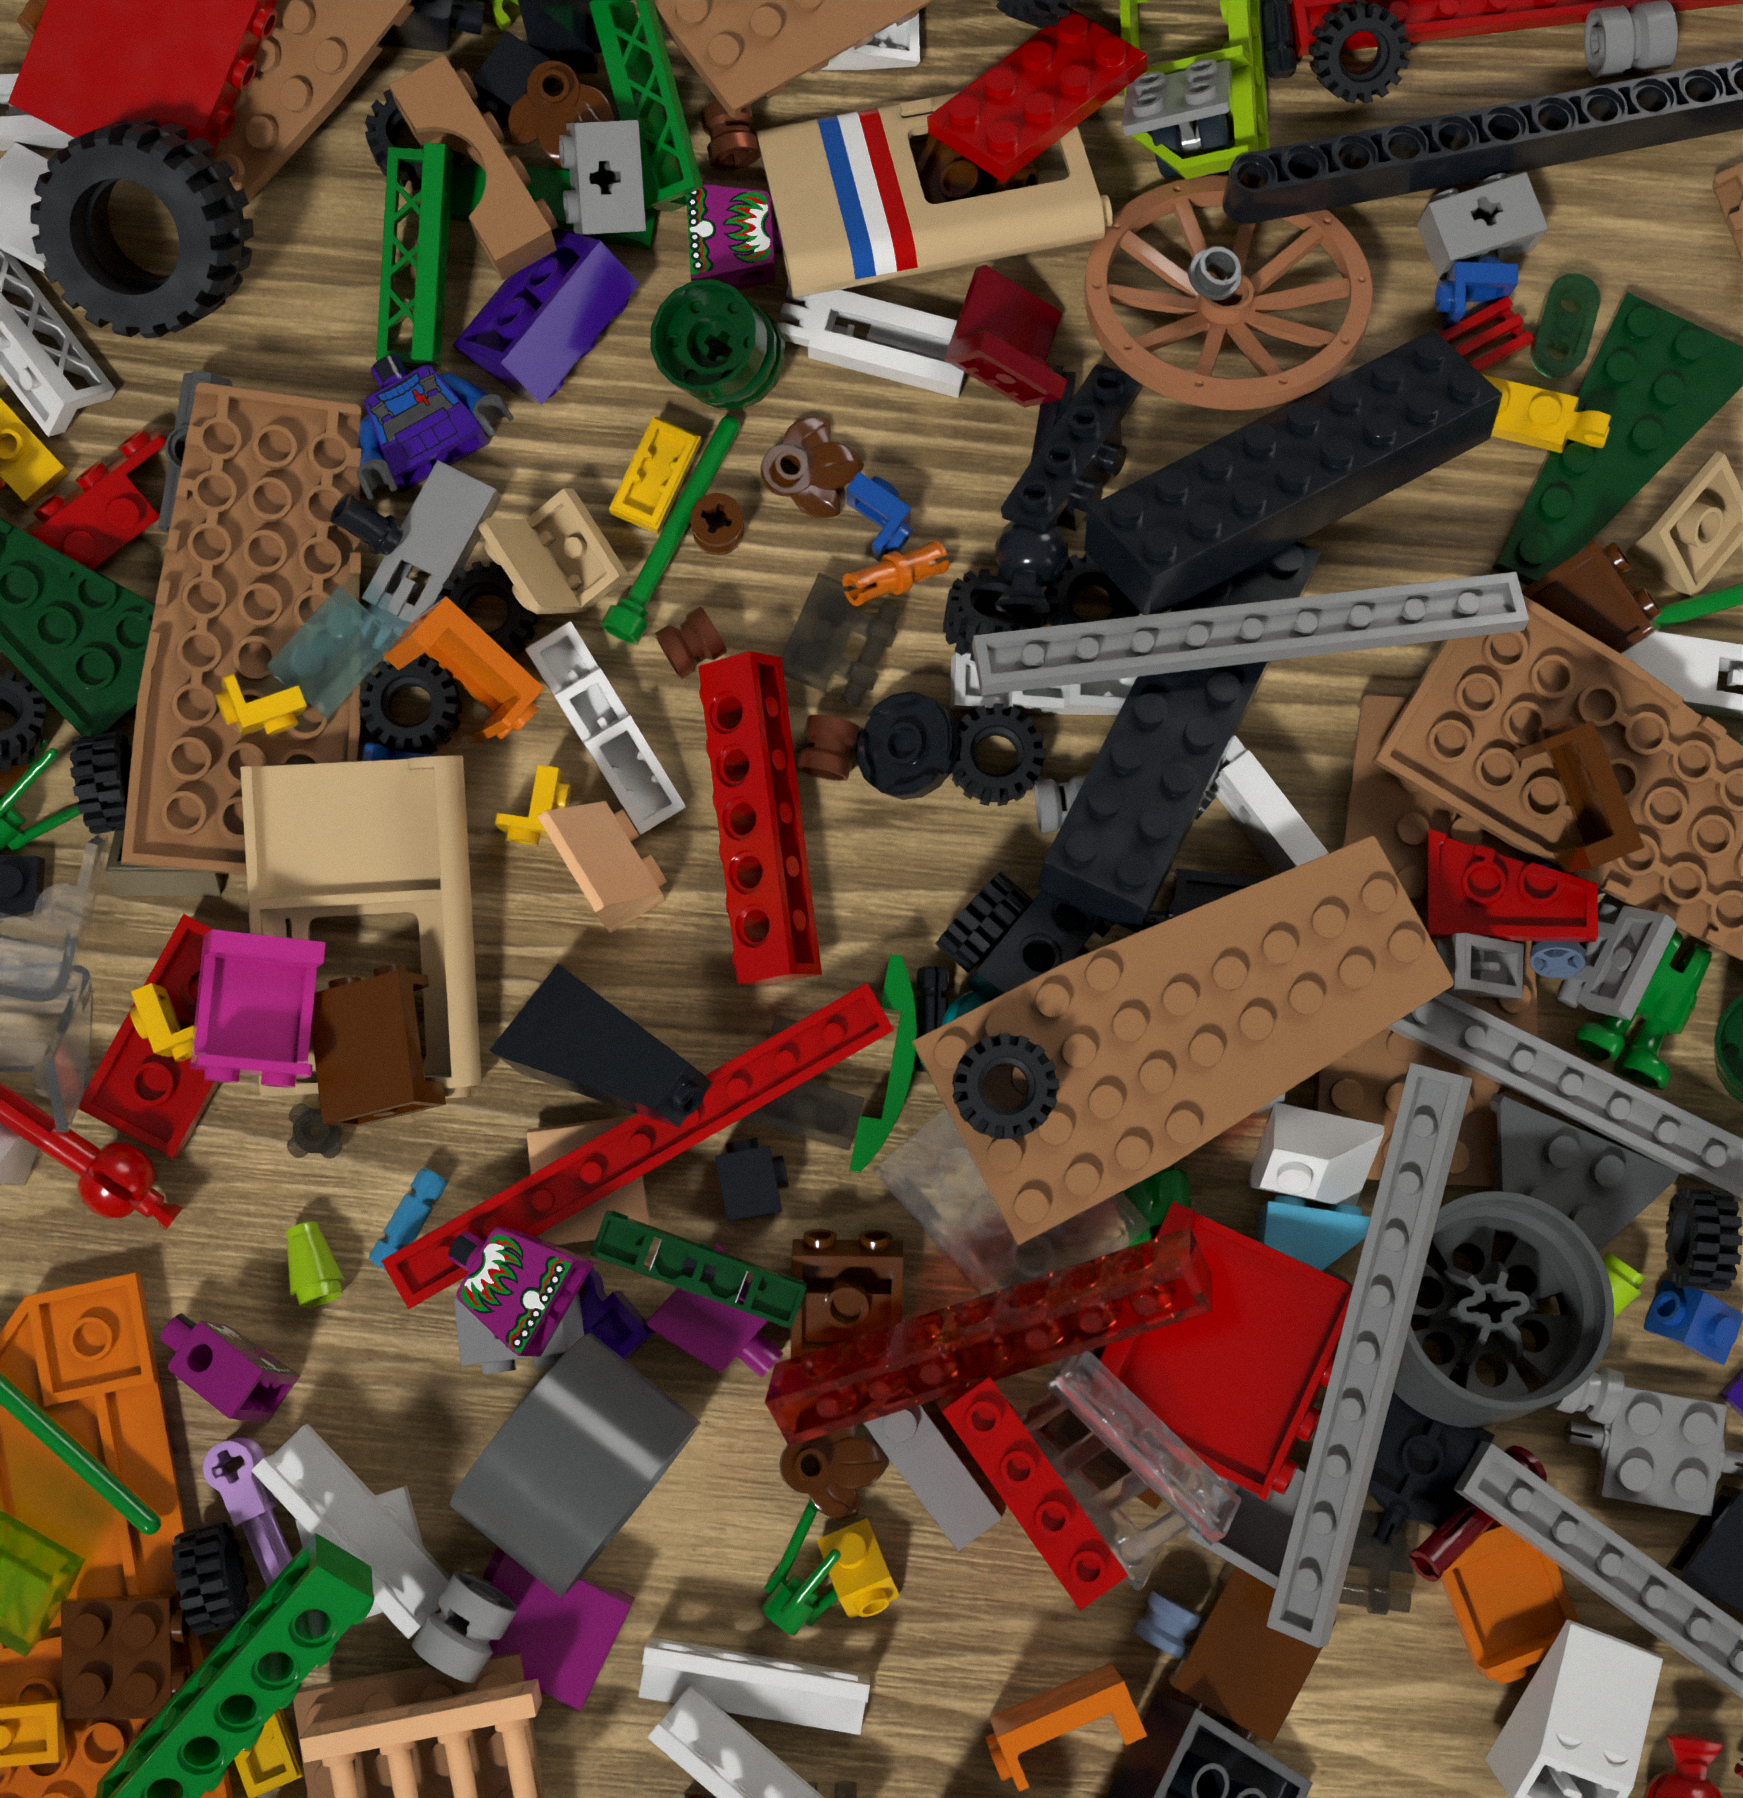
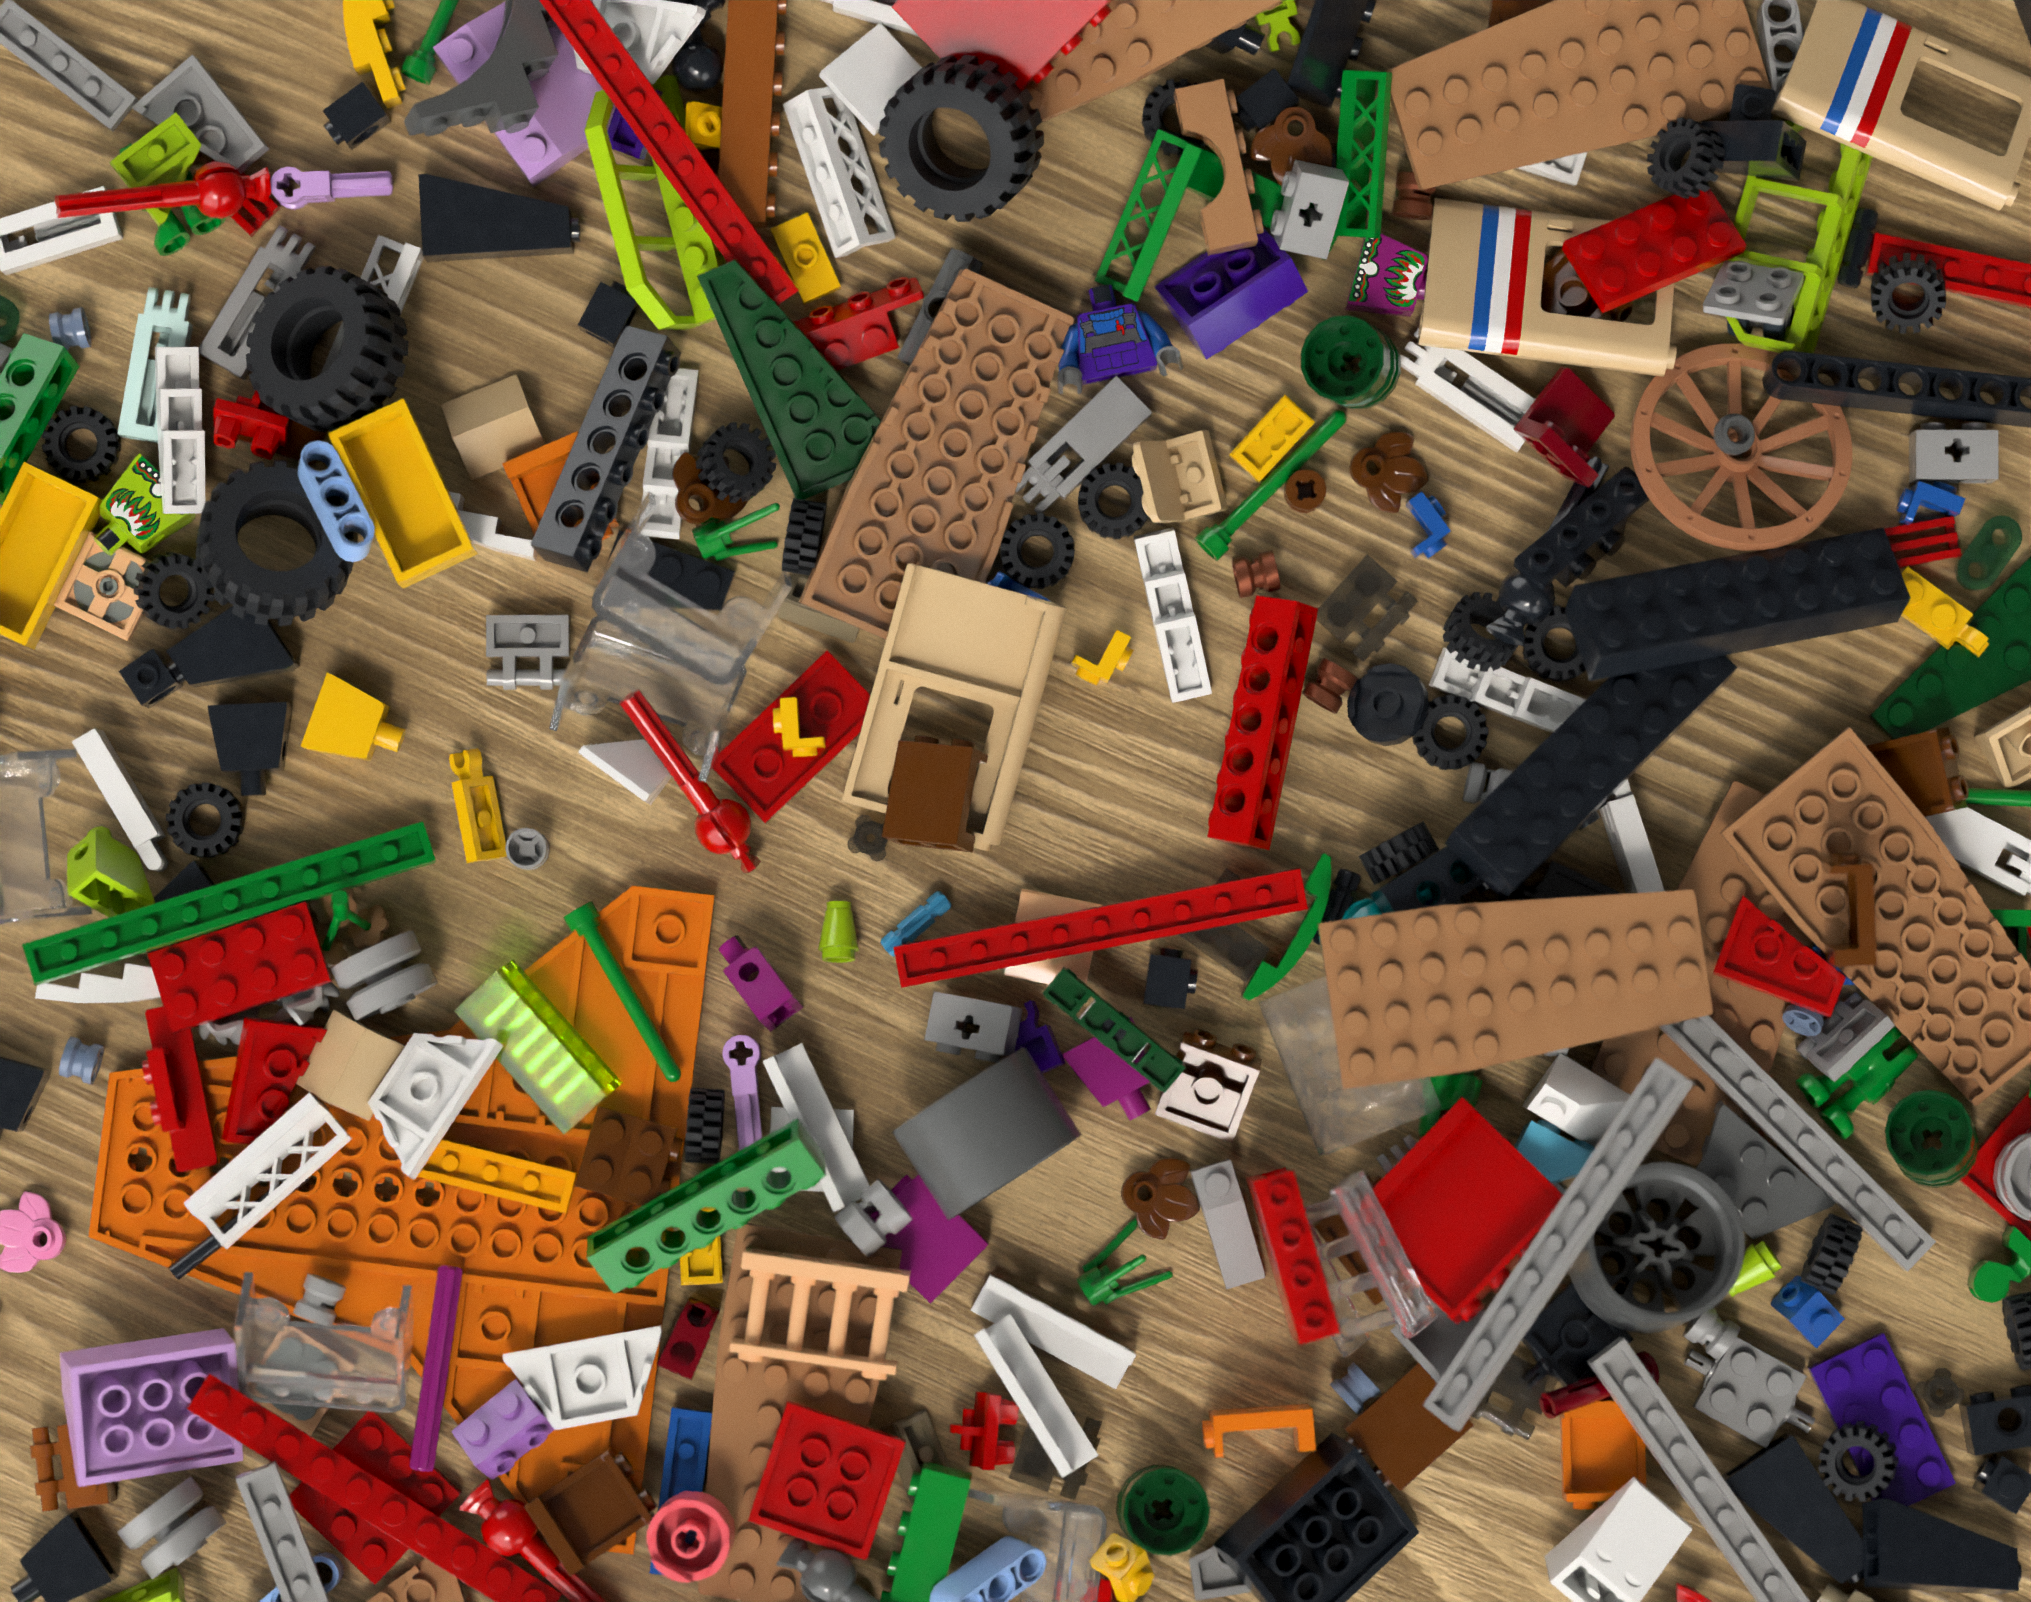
camera: 20 degrees right, 5 degrees up
dark pink panel [190,929,326,1088] -> none
yellow bracket [215,673,307,736] -> none
clear light blue plate [266,586,399,720] -> none
black pin [330,493,403,556] -> none
orange panel [383,596,544,743] -> none
torso [448,1227,594,1357] -> none
black slope [490,964,713,1128] -> none
light nougat slope [537,801,667,933] -> none
clear red brick [765,1227,1212,1446] -> none
yellow bracket [816,1518,900,1618] -> none
orange pin [842,540,949,607] -> none
black tyre [952,1033,1059,1139] -> none
light grey plate [972,572,1529,695] -> none
light grey slope [1437,933,1524,999] -> none

